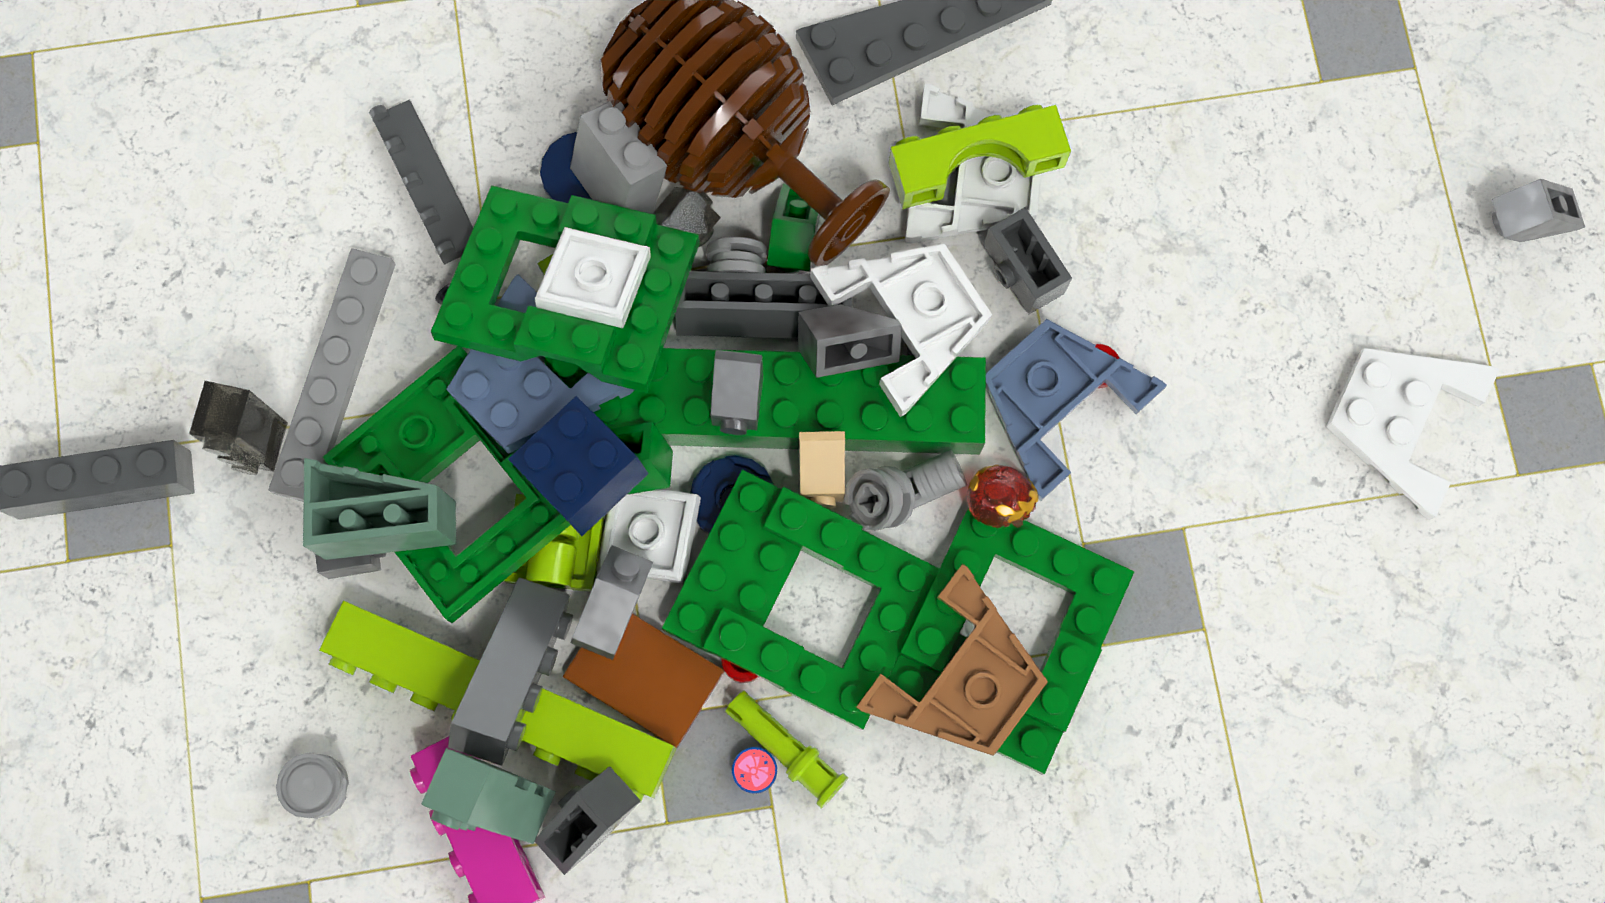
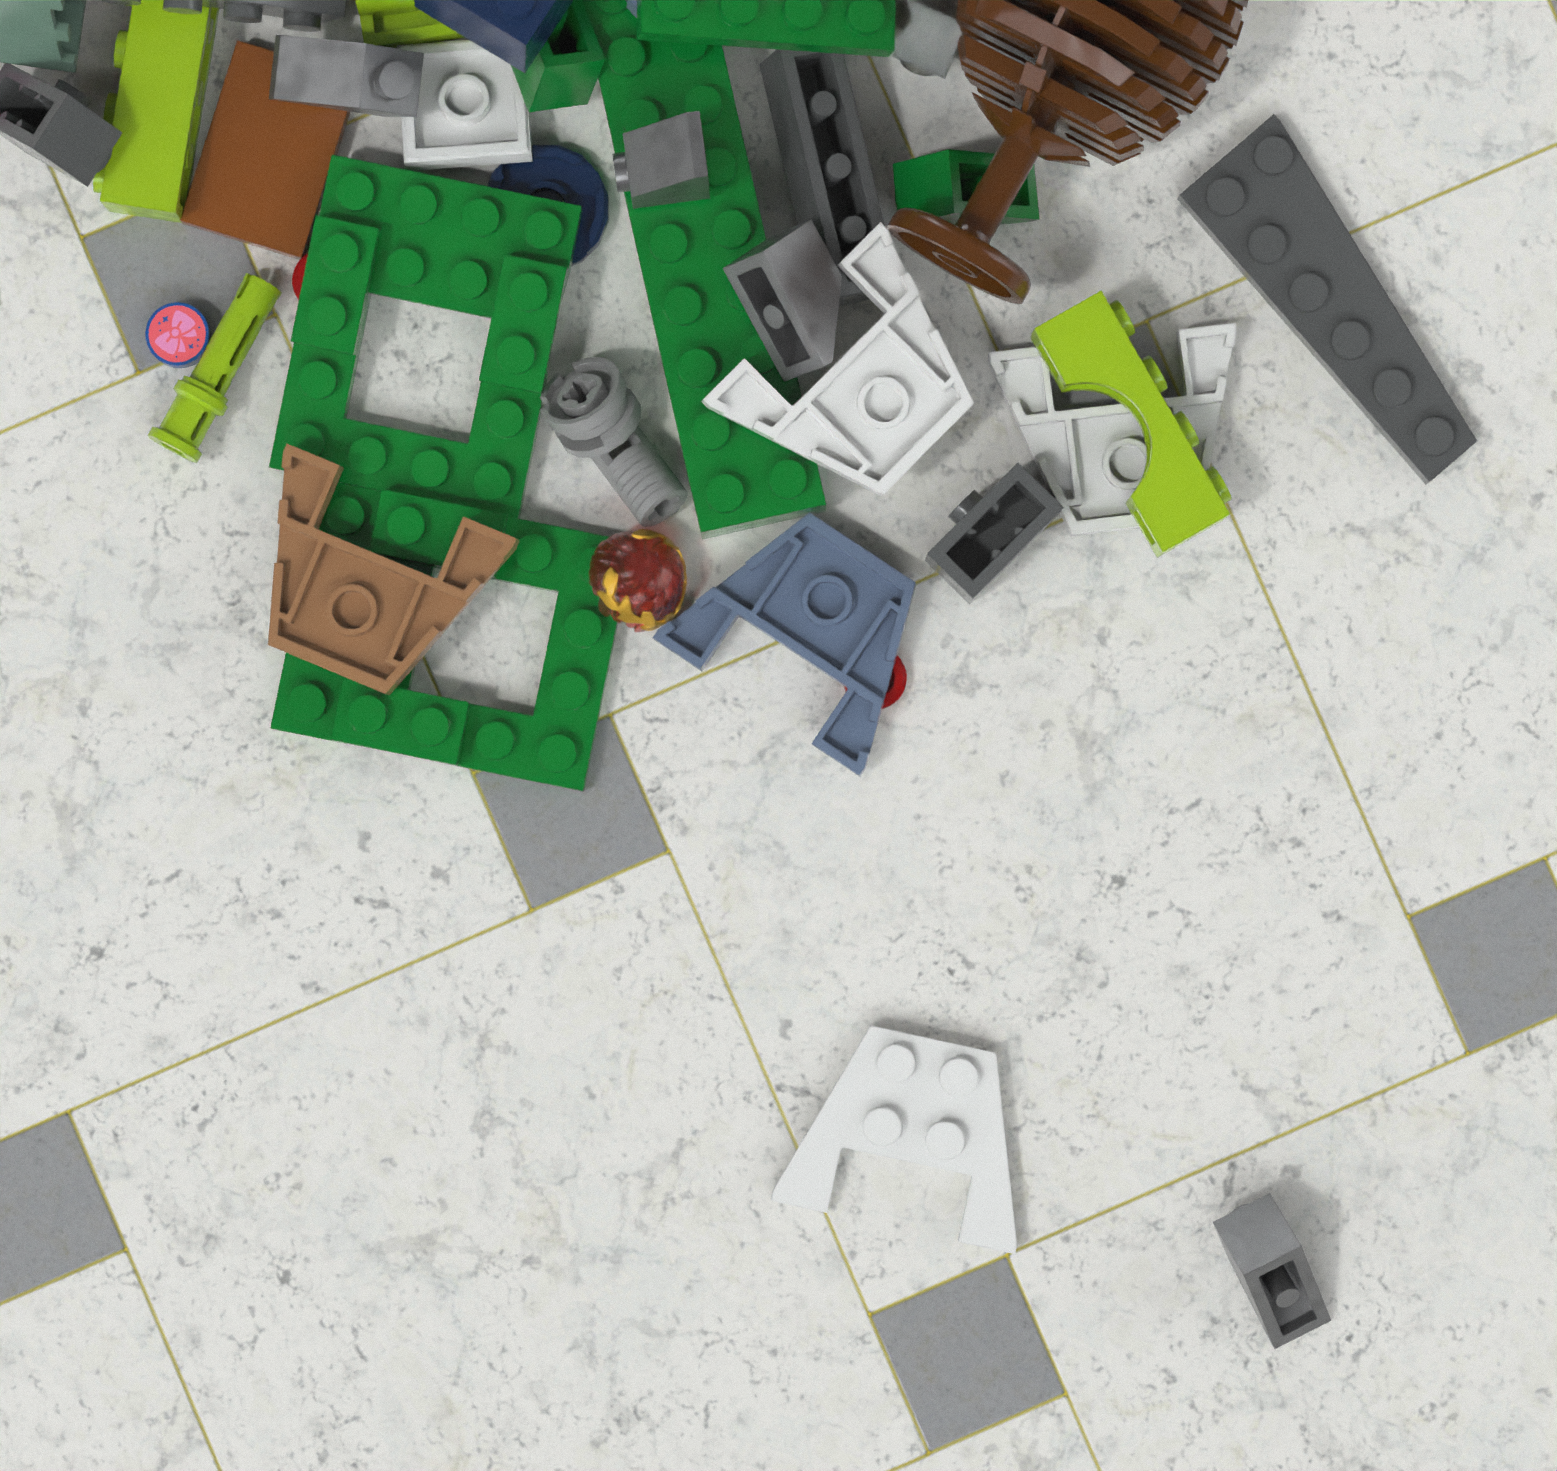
camera: 75 degrees right, 10 degrees up
light grey wheel [707,237,767,273] -> none
tan slope [799,431,845,509] -> none

